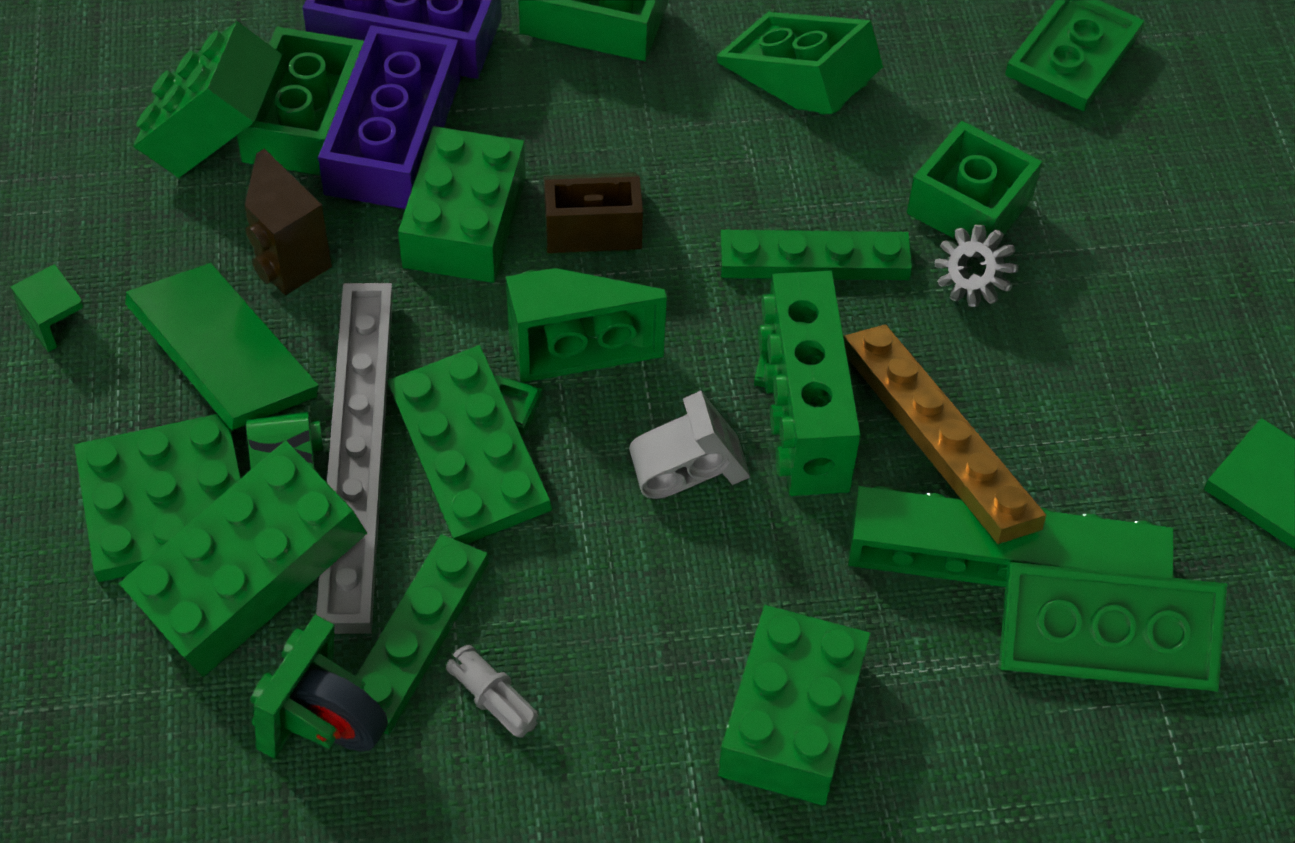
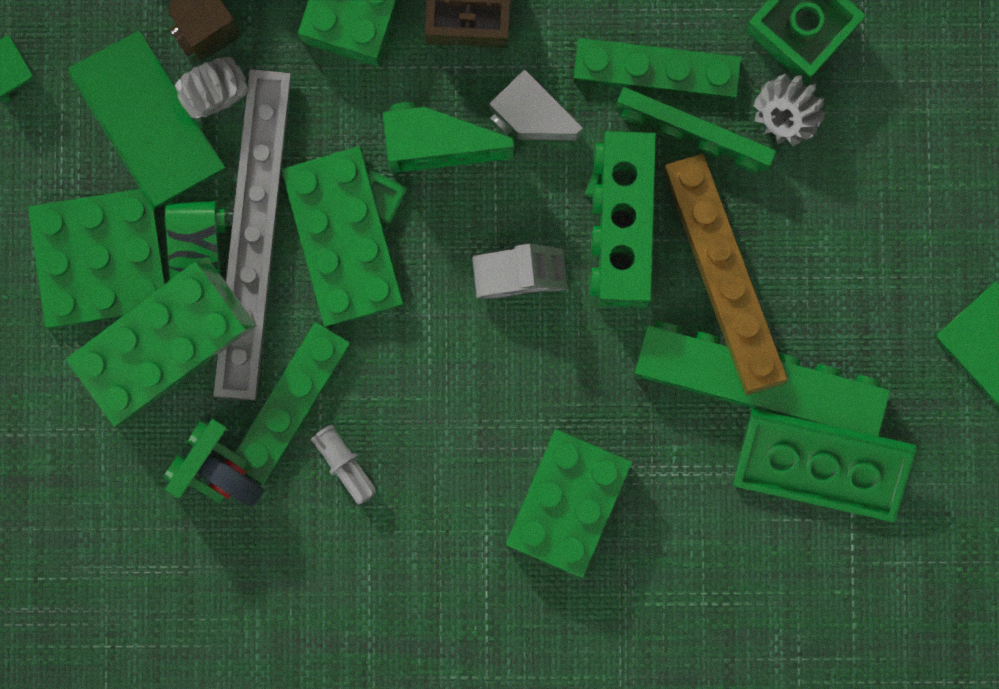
camera: 10 degrees right, 30 degrees up
none -> light grey gear [175,57,248,118]
none -> light grey slope [489,70,583,140]
none -> green plate [615,87,776,174]

